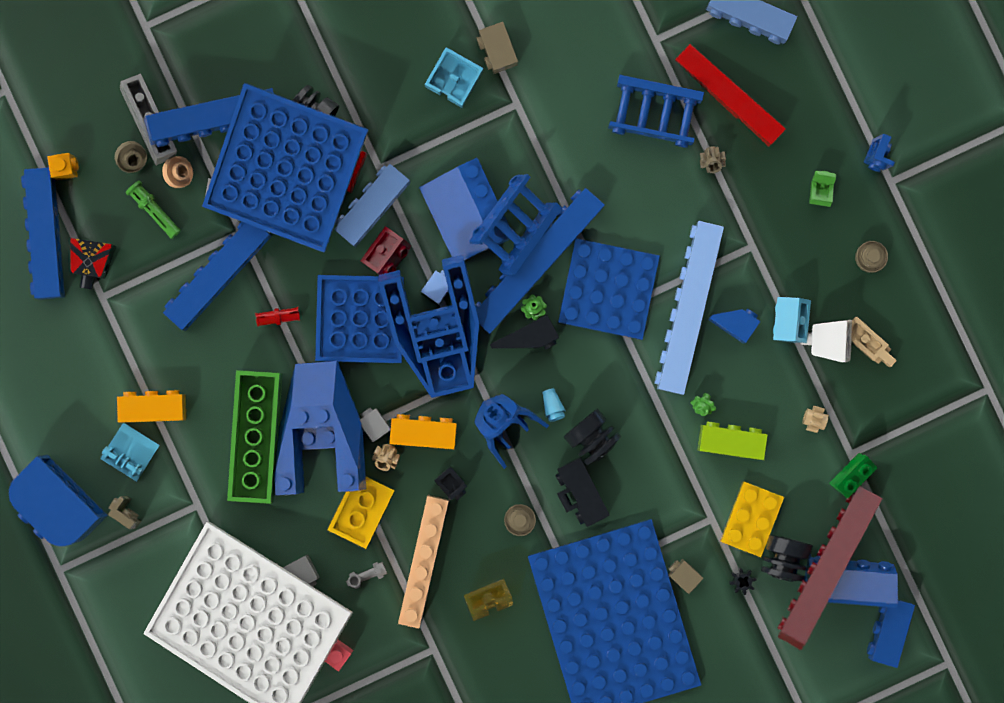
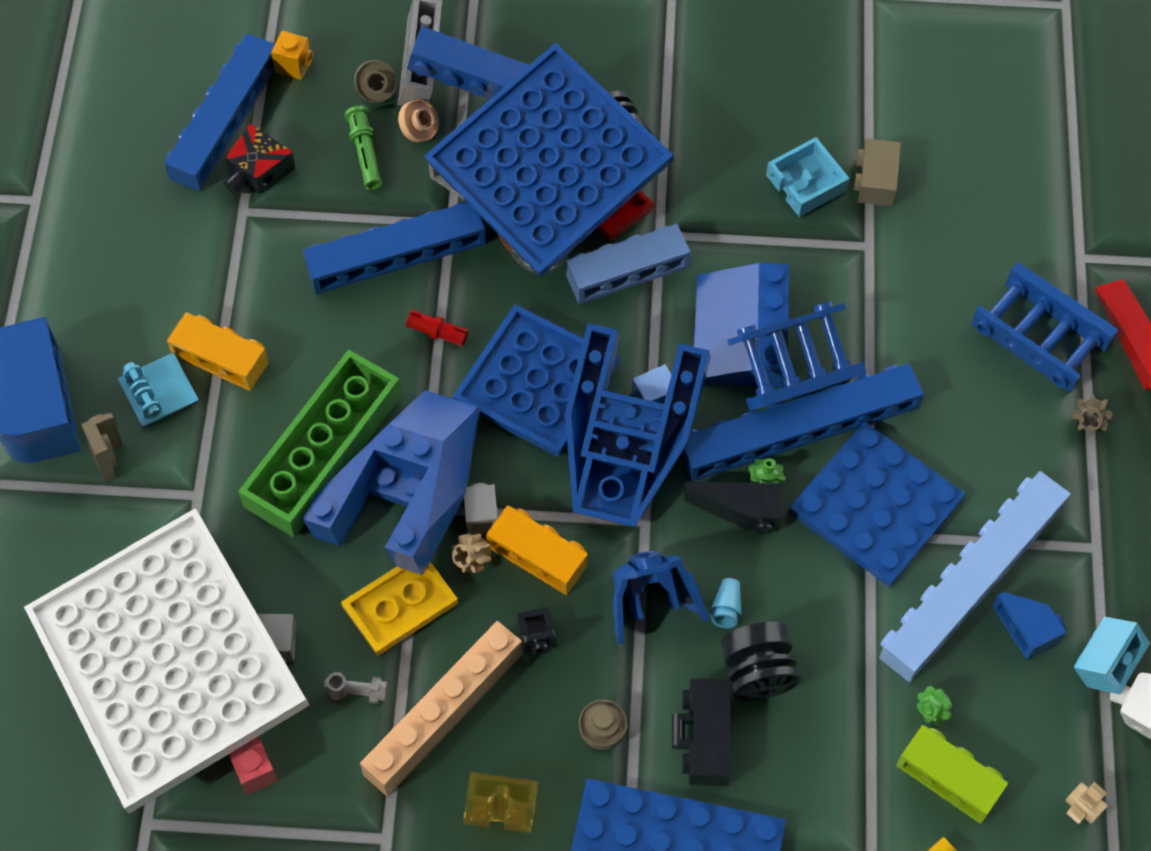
camera: 30 degrees right, 25 degrees down
dark red bracket [360,226,412,275] -> none

